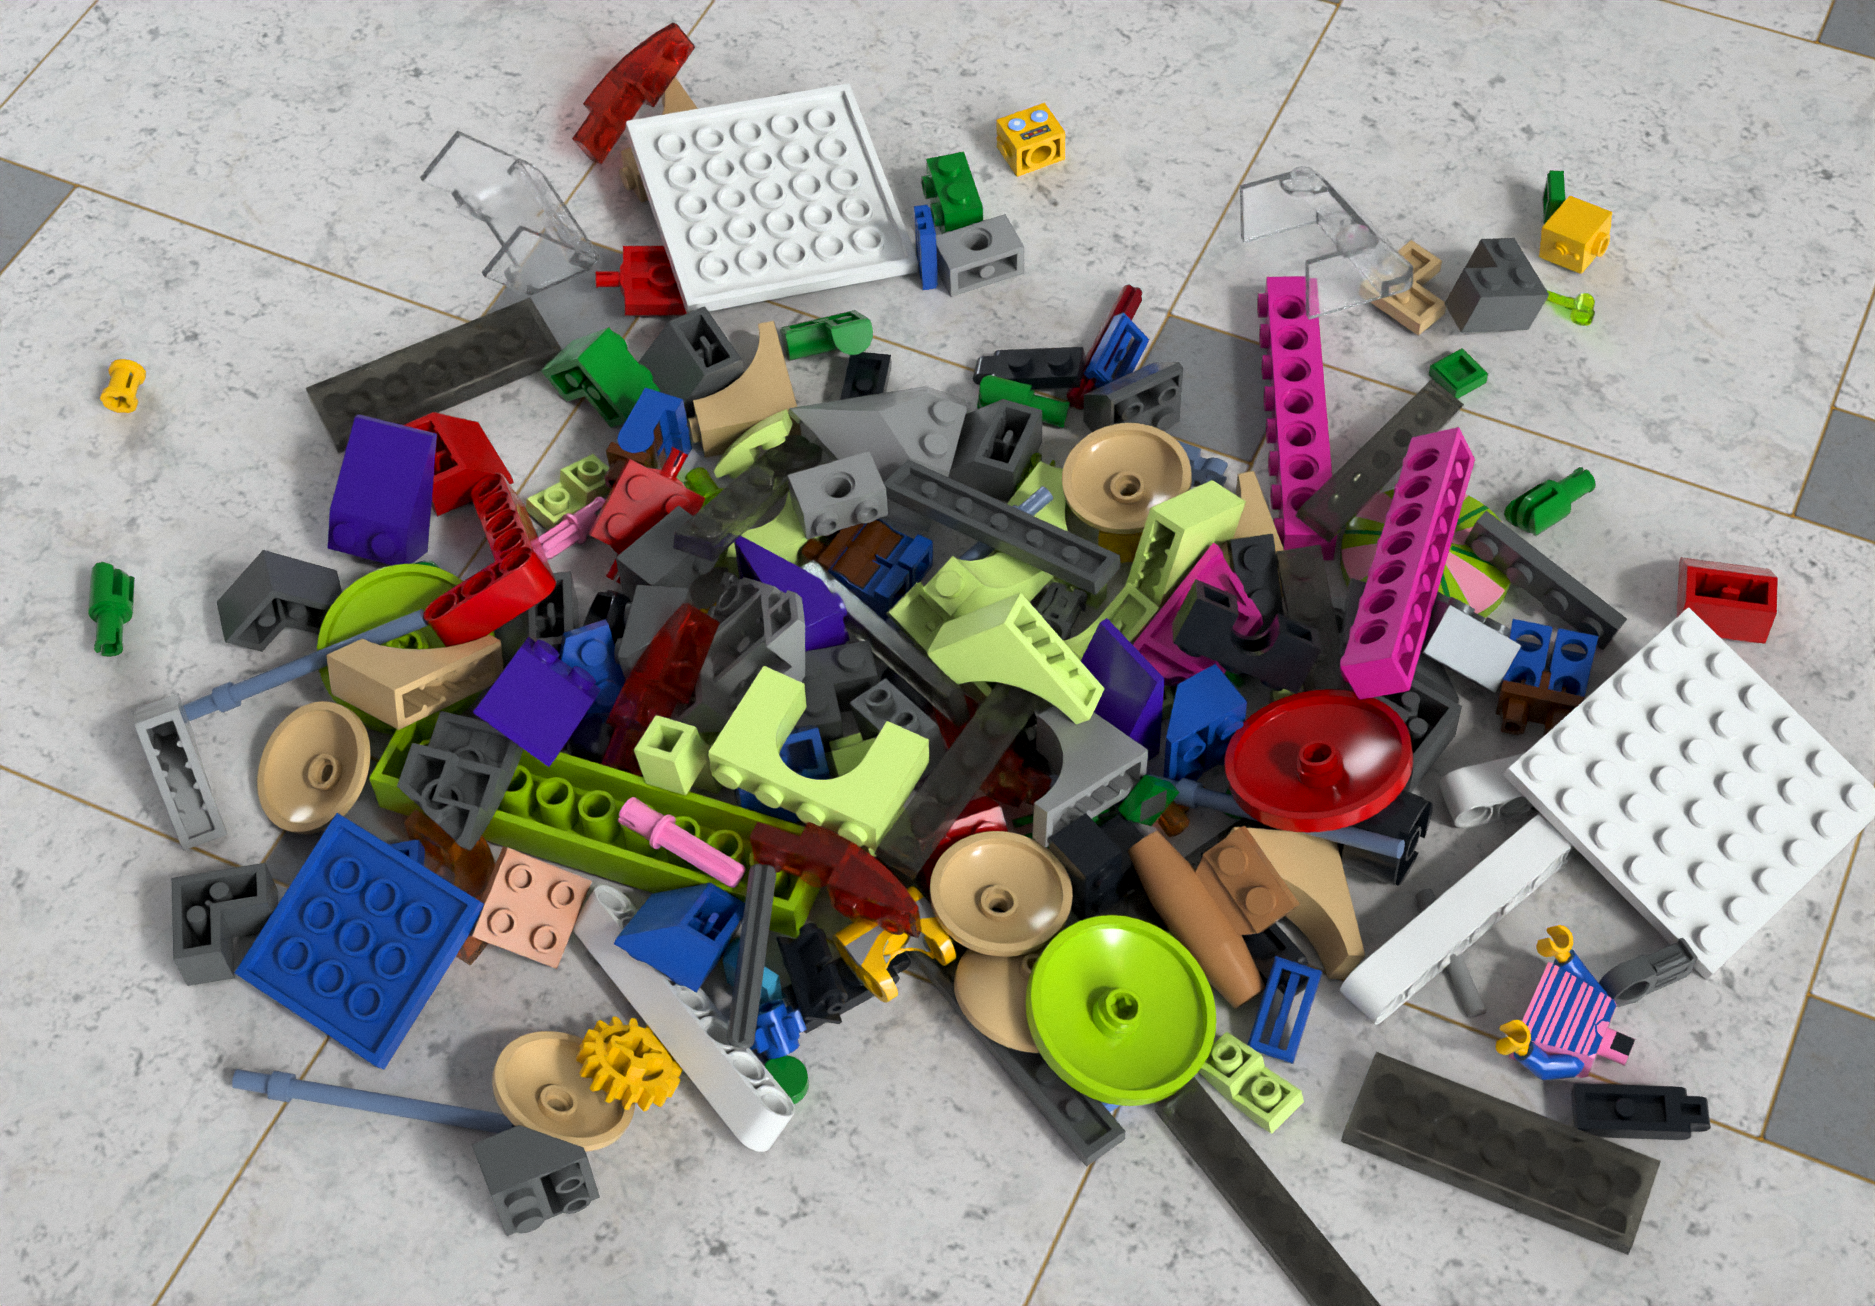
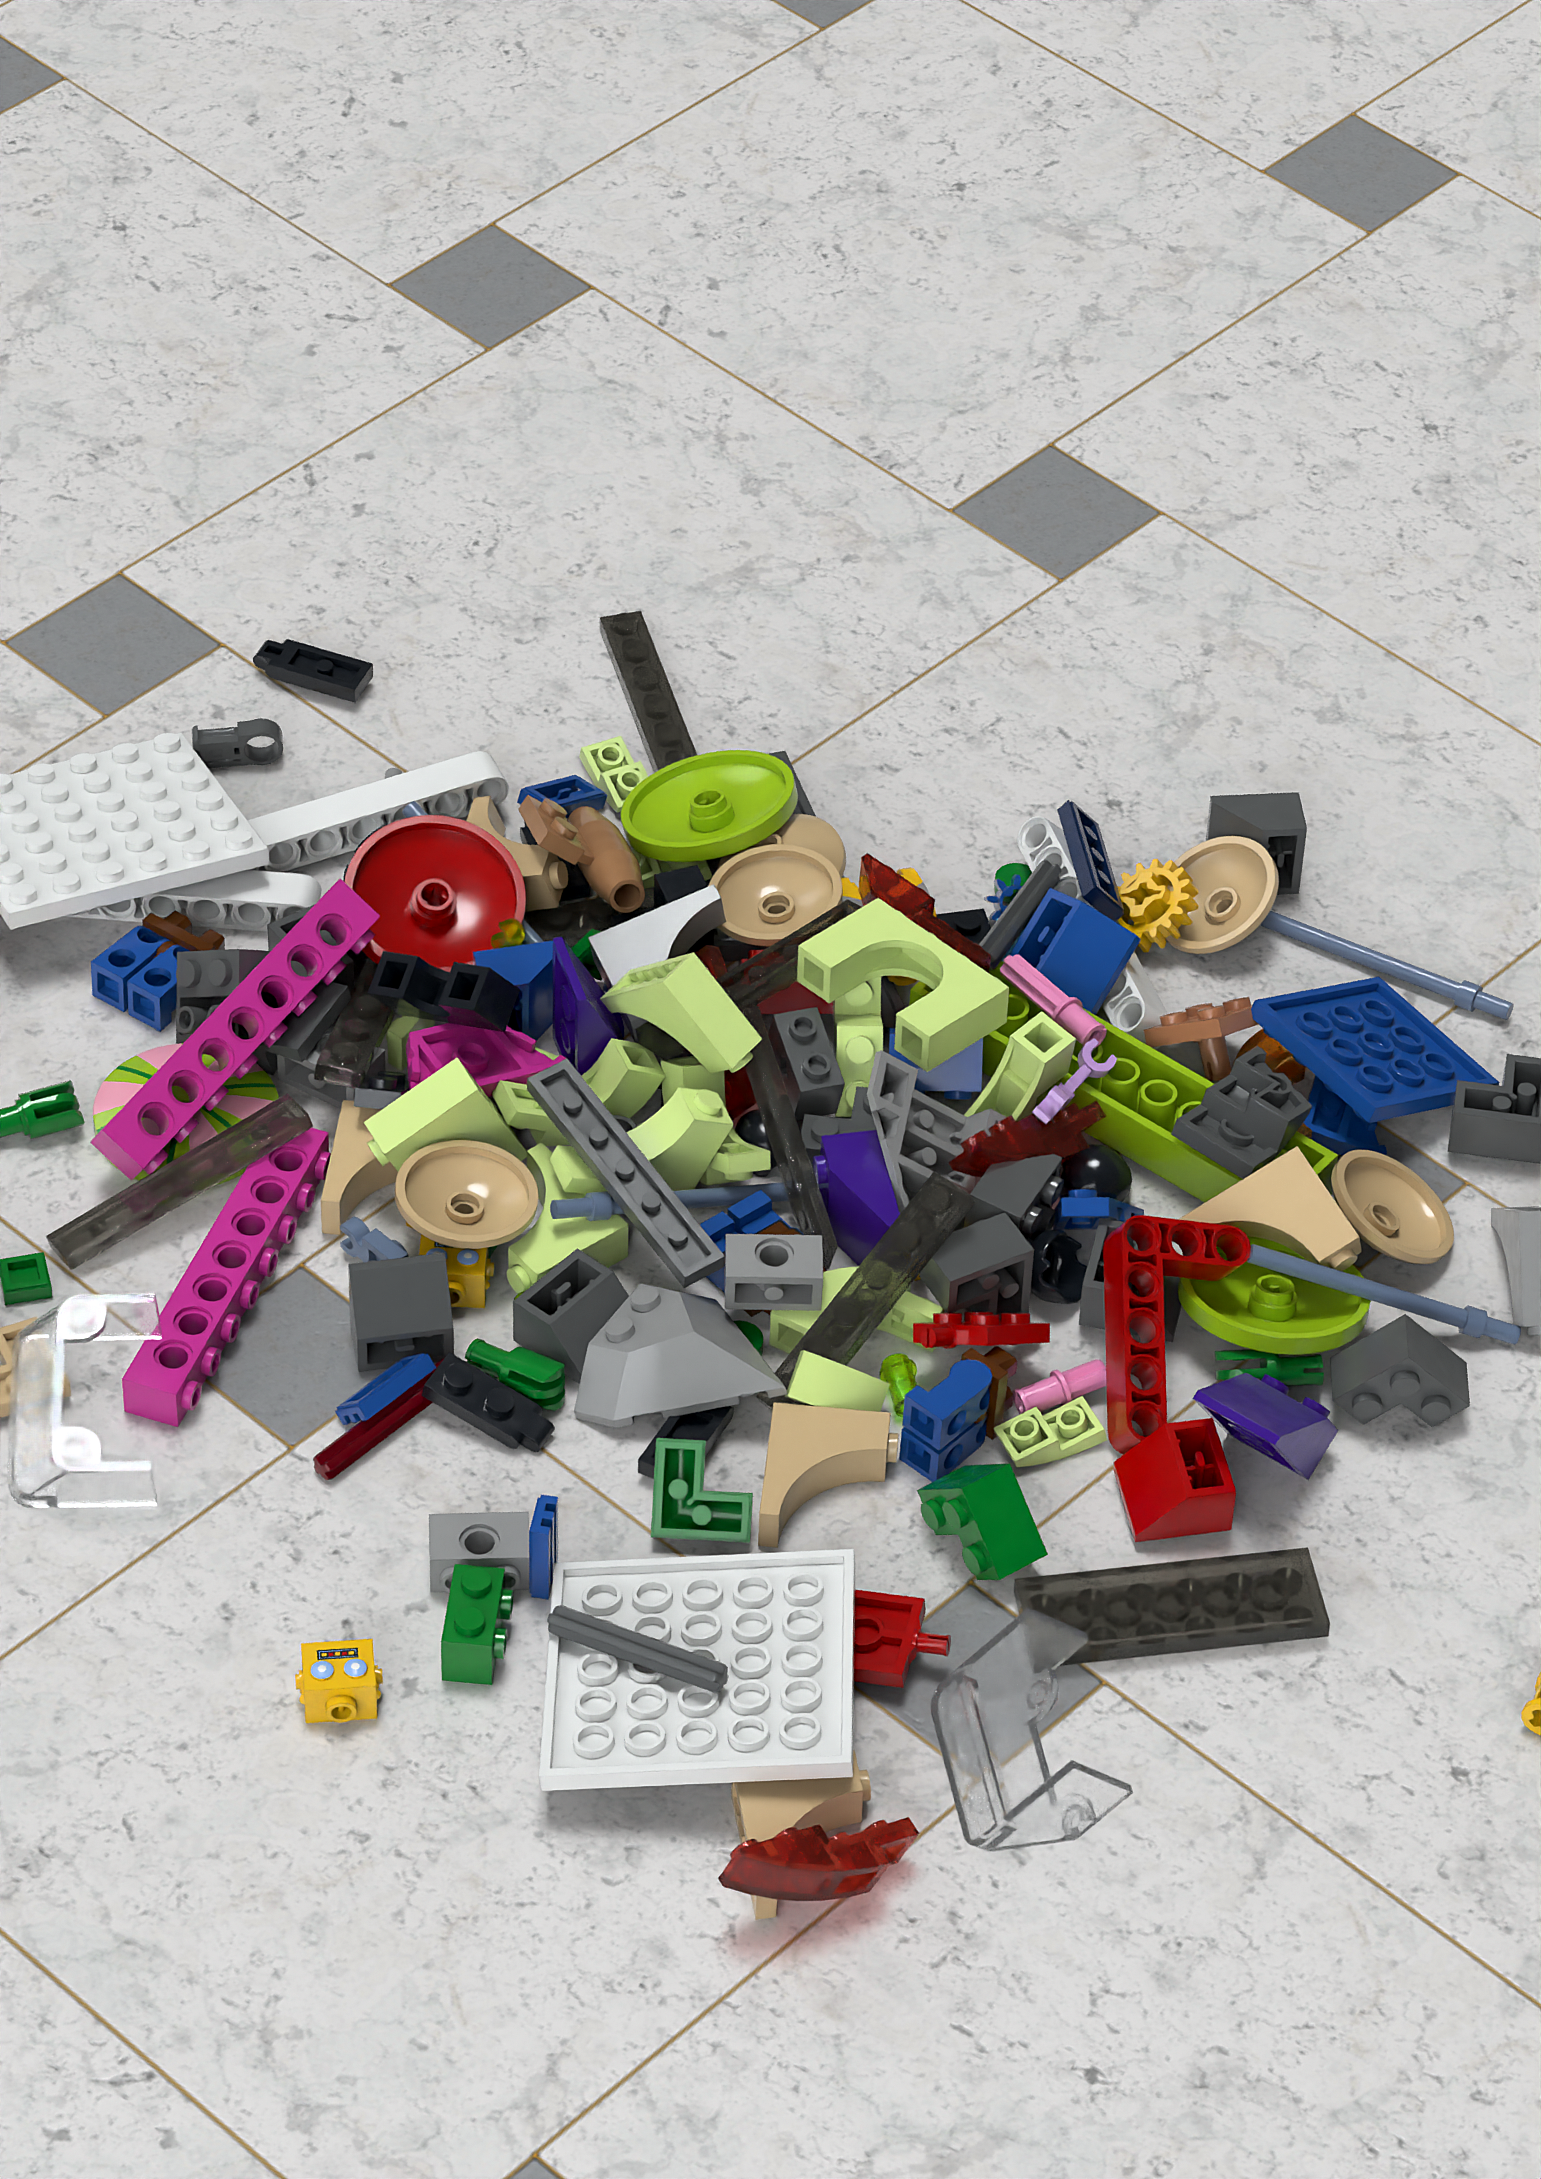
camera: 165 degrees left, 10 degrees down
dark purple slope [473,637,601,767] -> none
dark grey slope [638,306,744,418] -> none
black hinge [776,923,848,1024] -> none
clear smoke plate [1341,1052,1661,1255] -> none
dark grey plate [1464,511,1627,650] -> none
torso [1495,925,1636,1080] -> none
none -> clear neon green hand [491,919,525,949]
none -> dark grey axle [547,1605,729,1693]
none -> lavender piece [1032,1038,1117,1125]
none -> dark blue tile [1057,800,1124,922]

